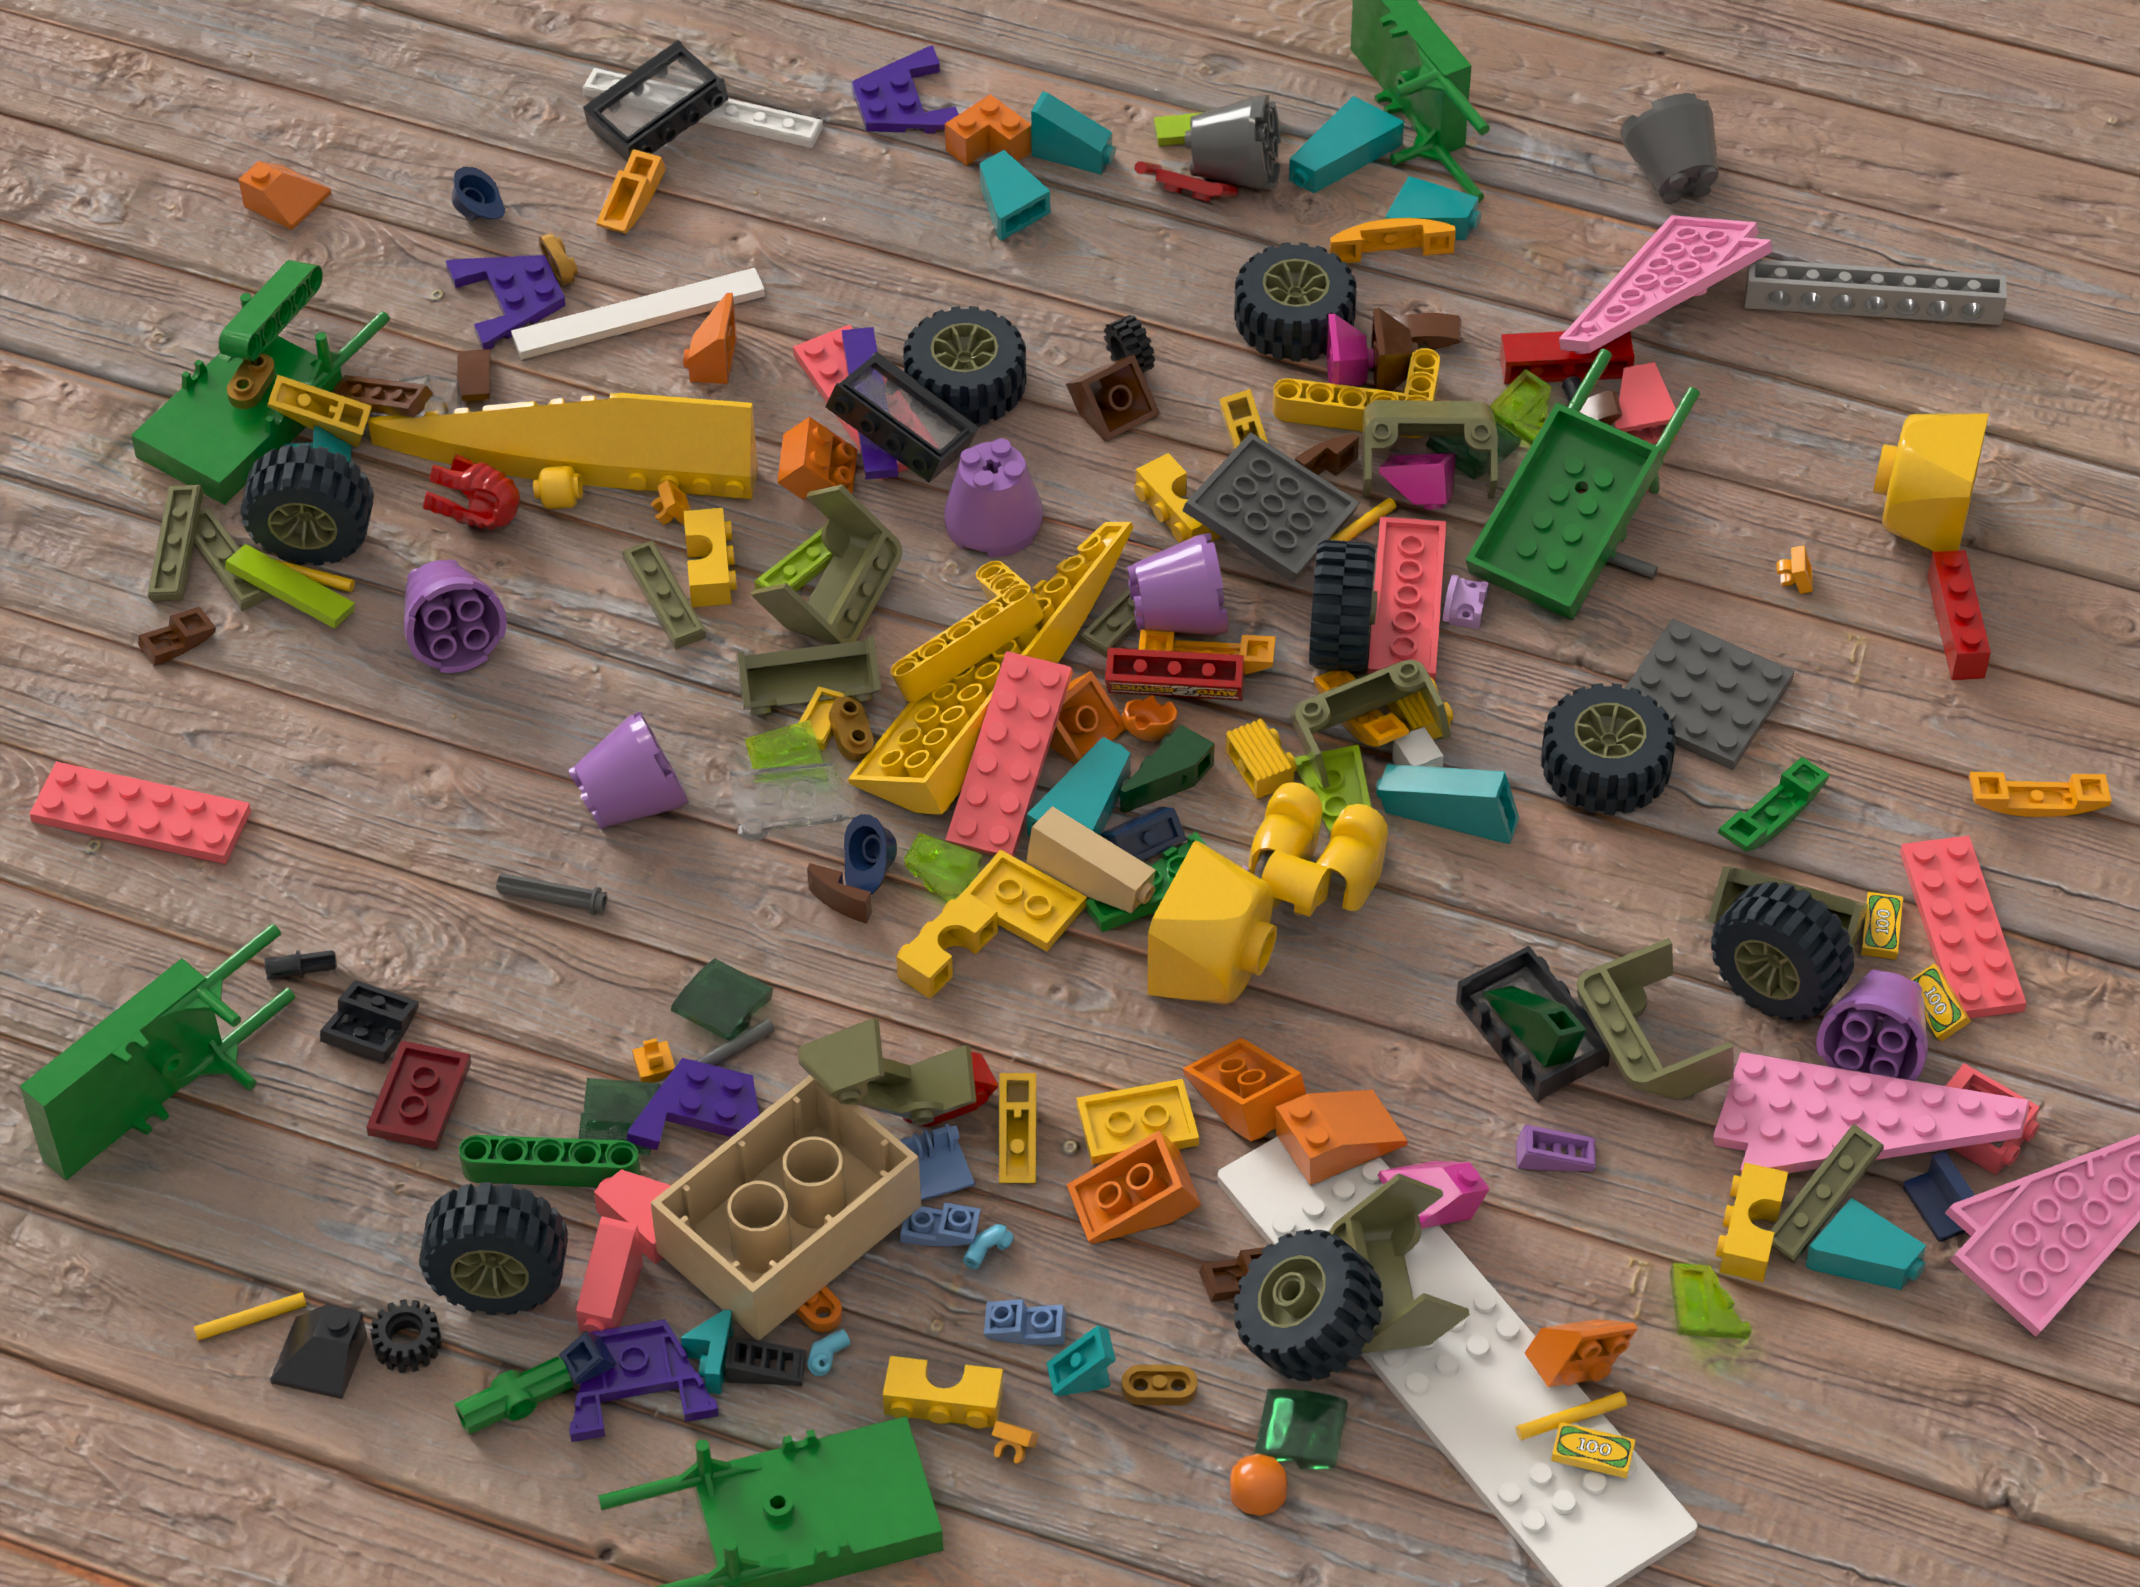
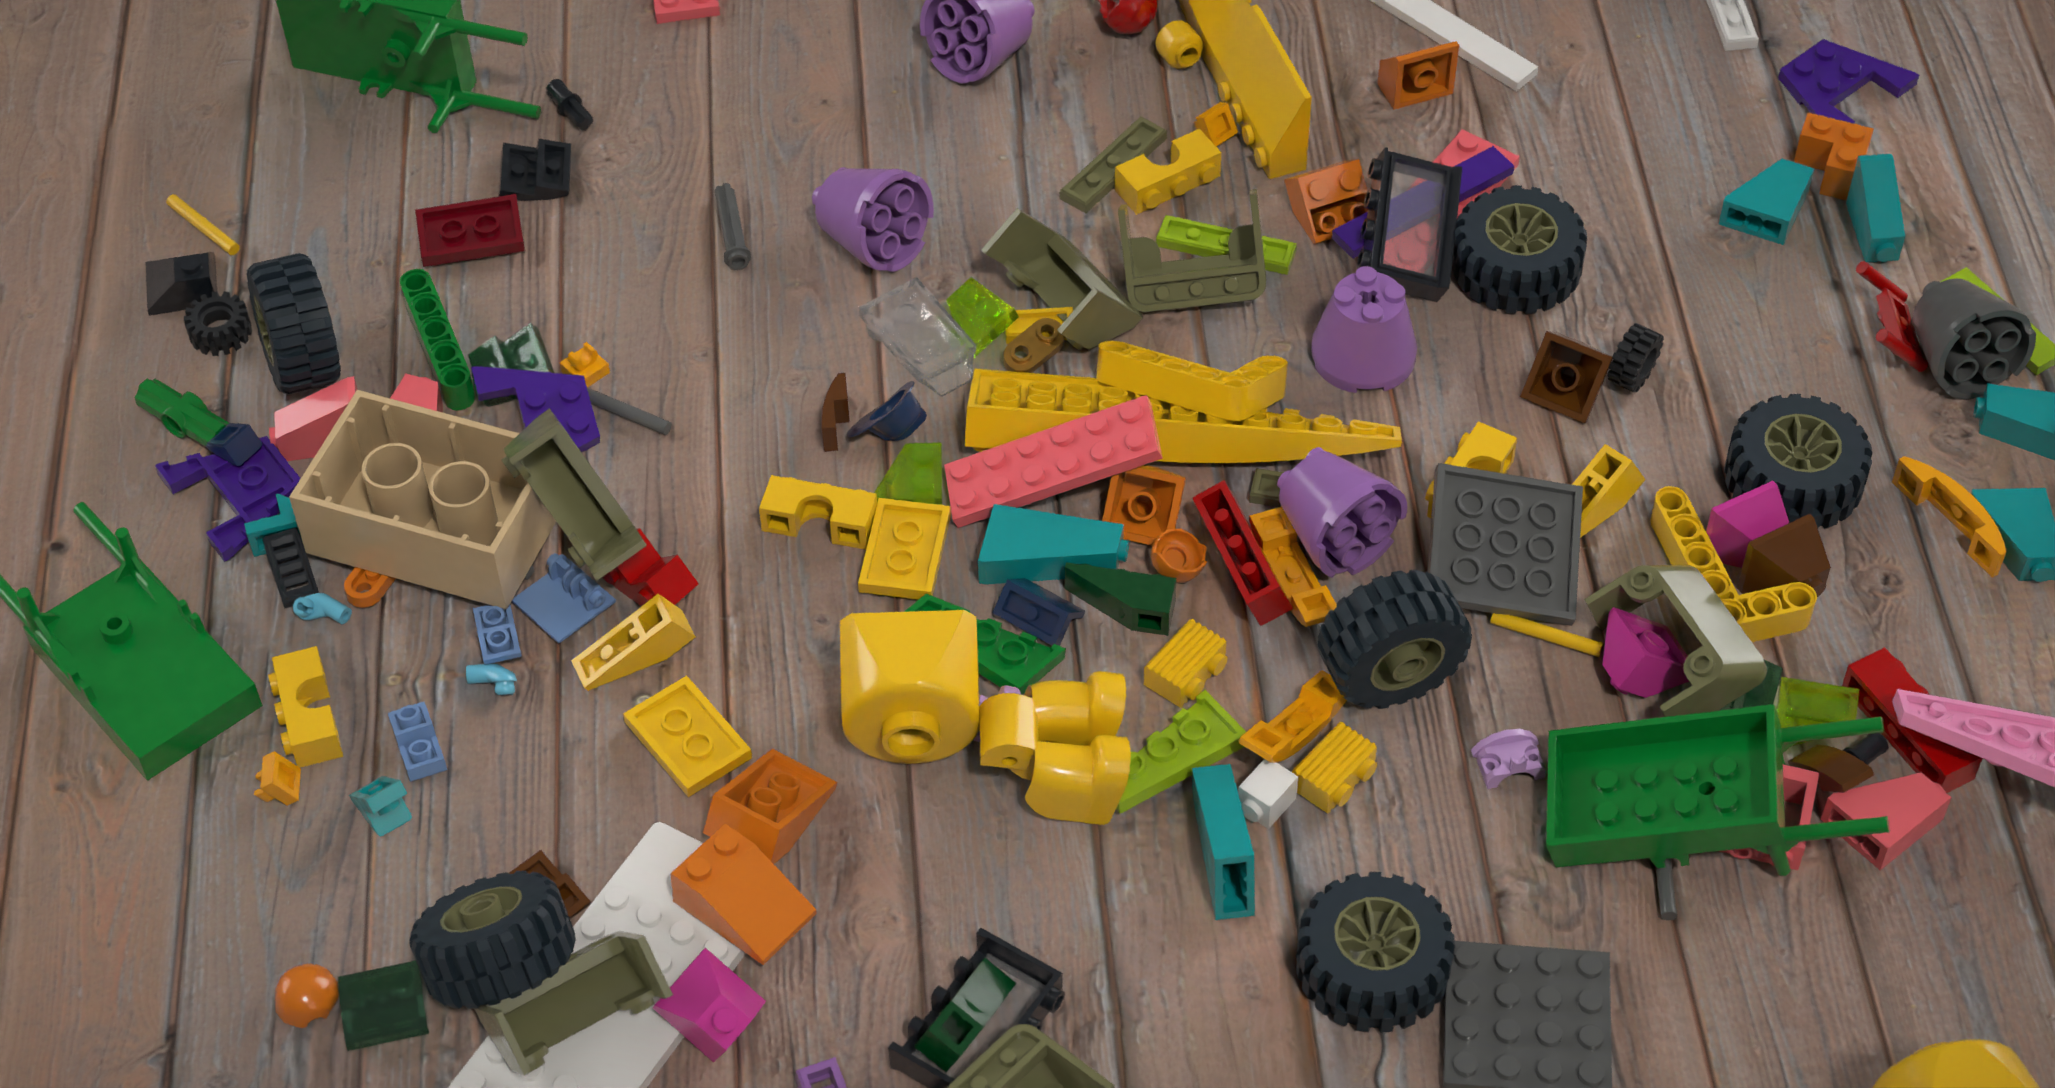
camera: 65 degrees right, 0 degrees up
clear green slope [671,958,773,1041] -> none
tan slope [1026,806,1156,913] -> none
orange slope [1066,1130,1201,1244] -> none
pearl gold plate [1122,1365,1198,1406] -> none
olive windscreen [1290,660,1451,789] -> none
reddish brown slope [1295,434,1359,476] -> none
coral plate [1368,517,1446,681] -> none
reddish brown slope [1393,313,1461,350] -> none
light orange tile [1777,545,1813,594] -> none

